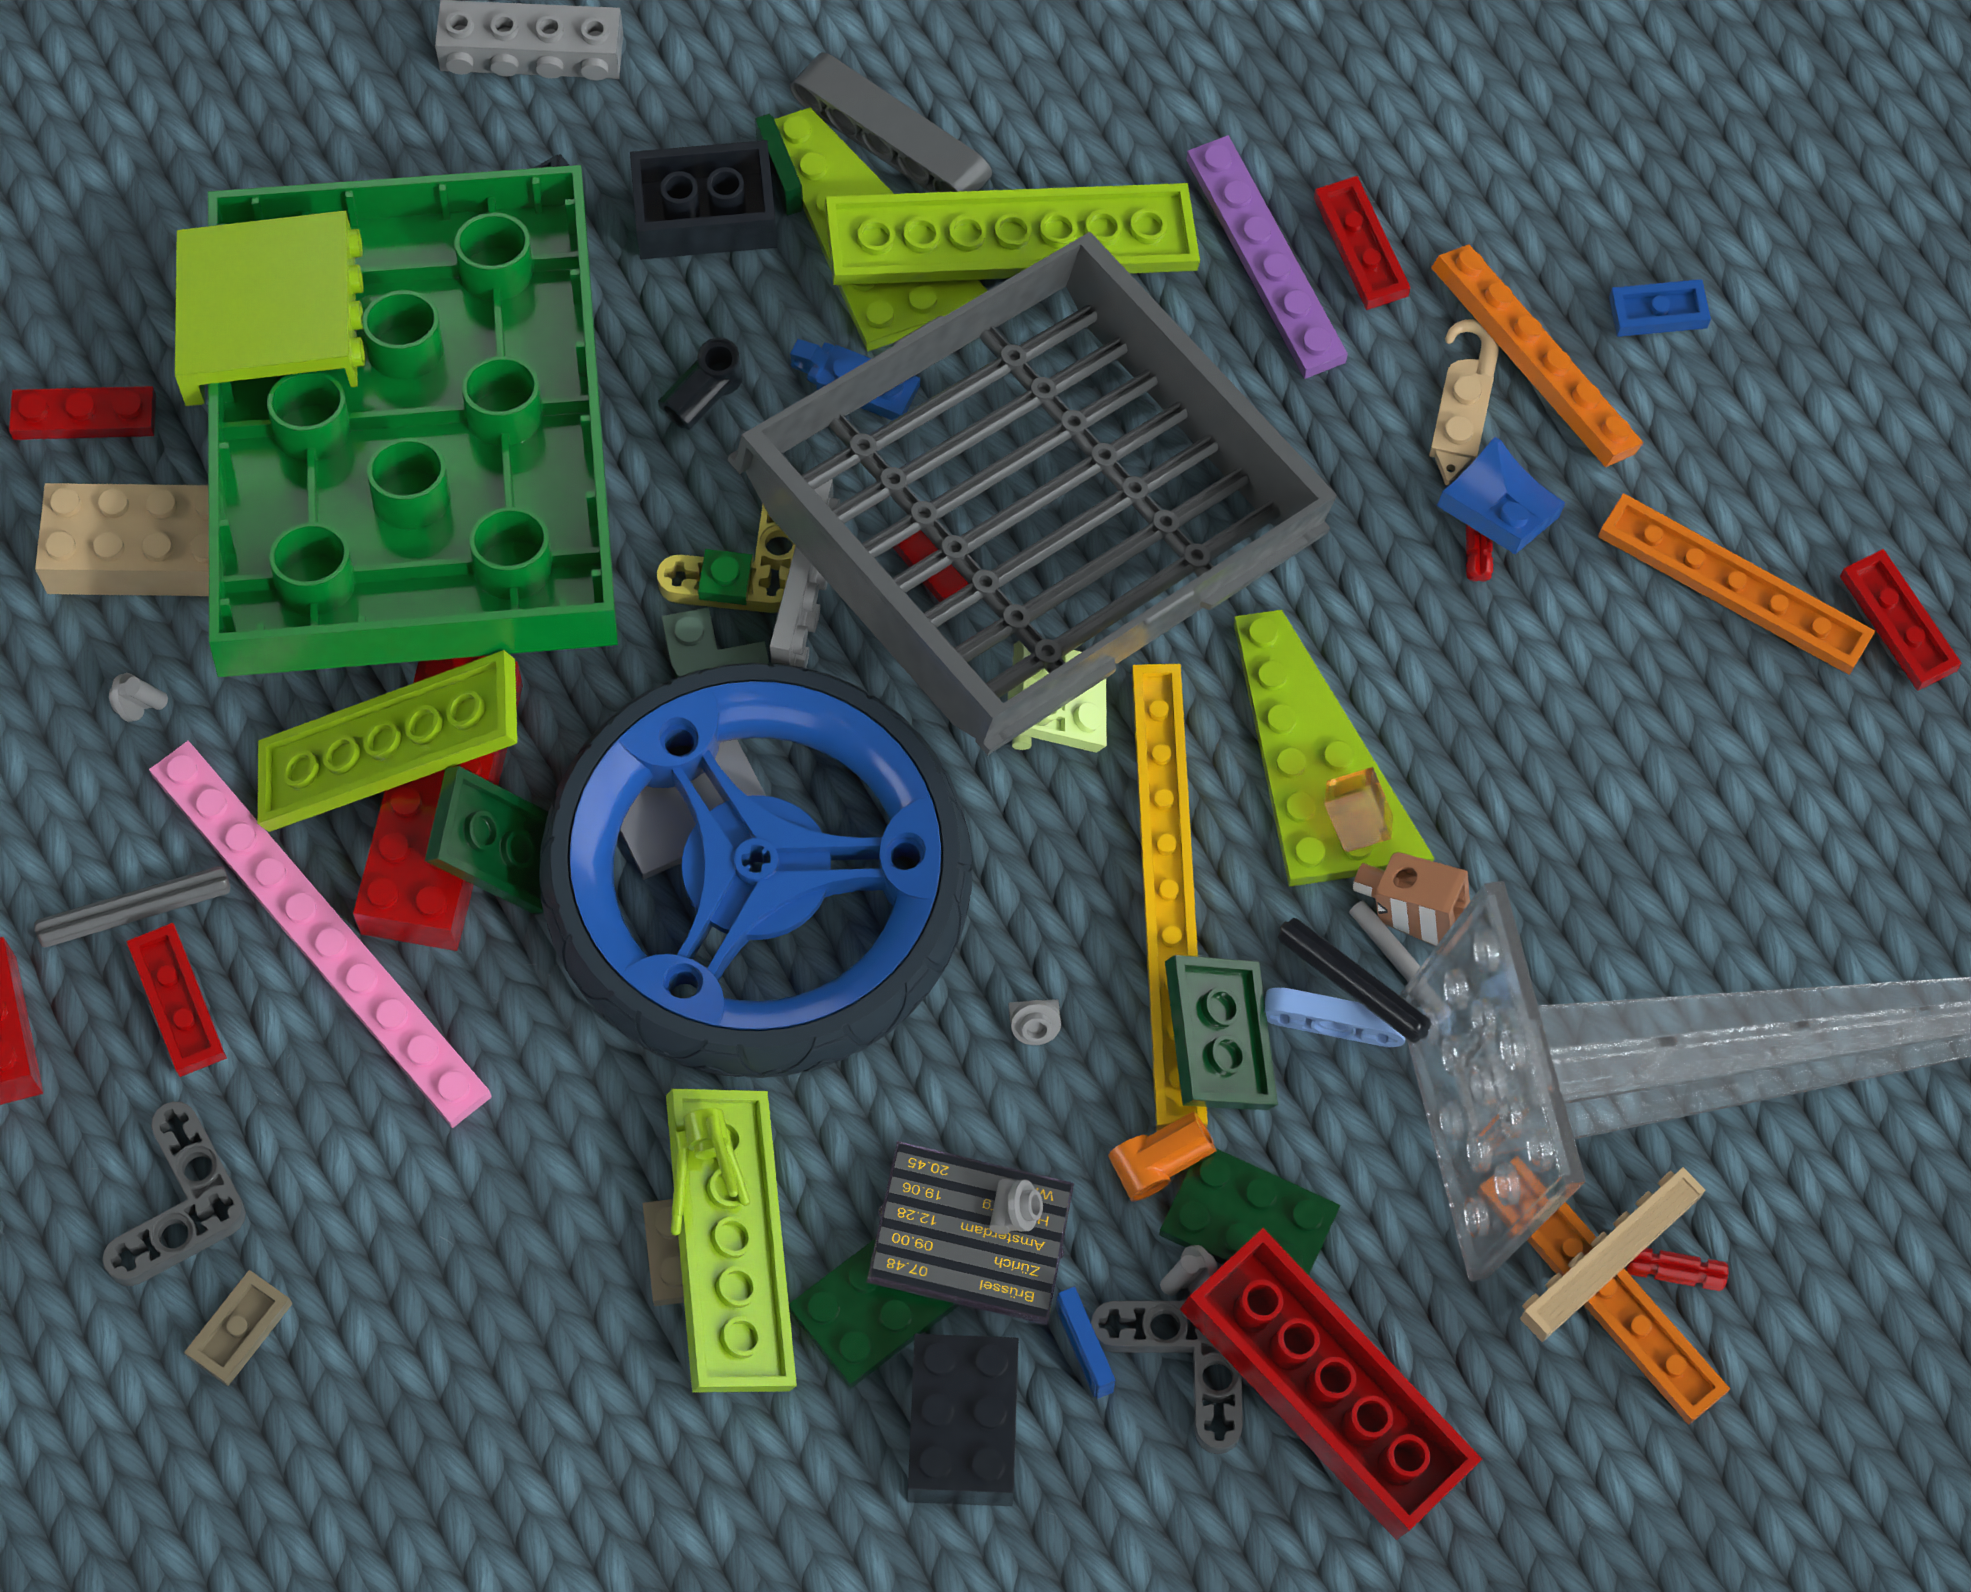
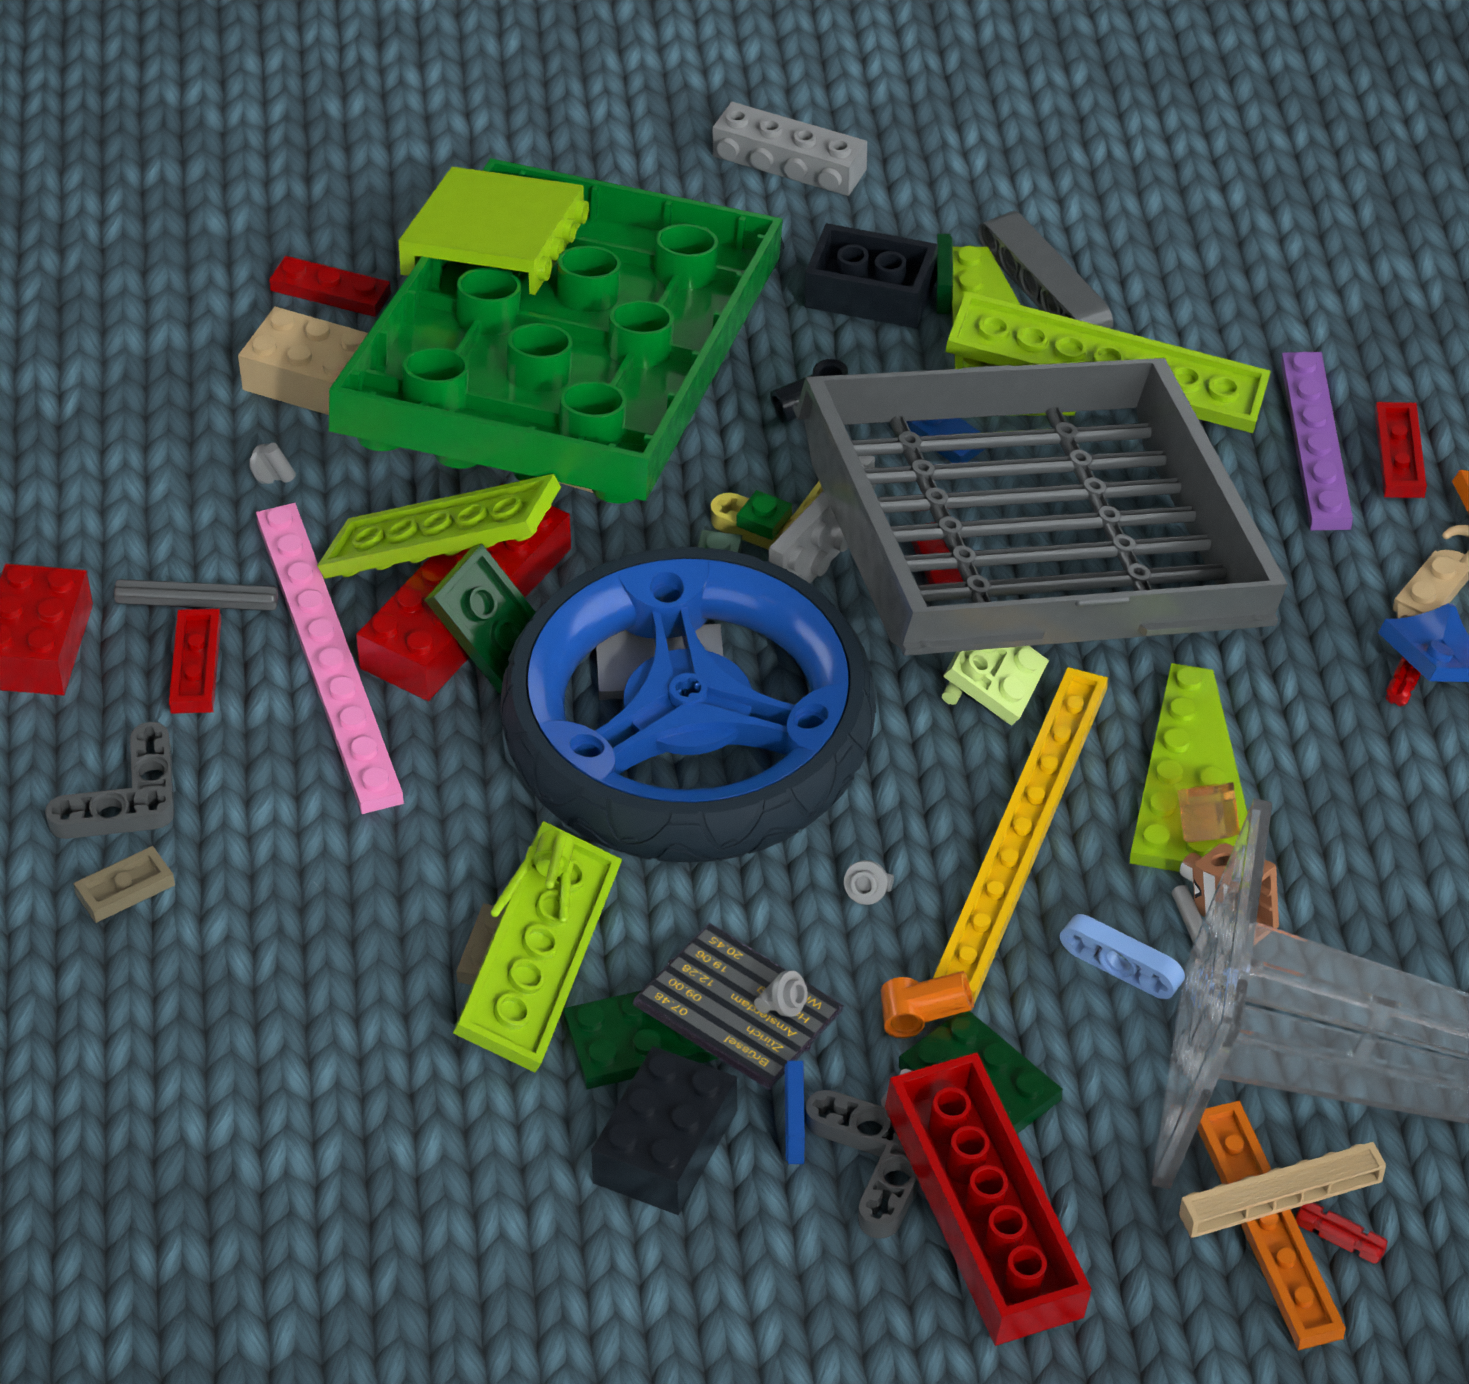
camera: 25 degrees right, 20 degrees down
dark green plate [1165,955,1278,1110] -> none
black axle [1278,918,1432,1043] -> none

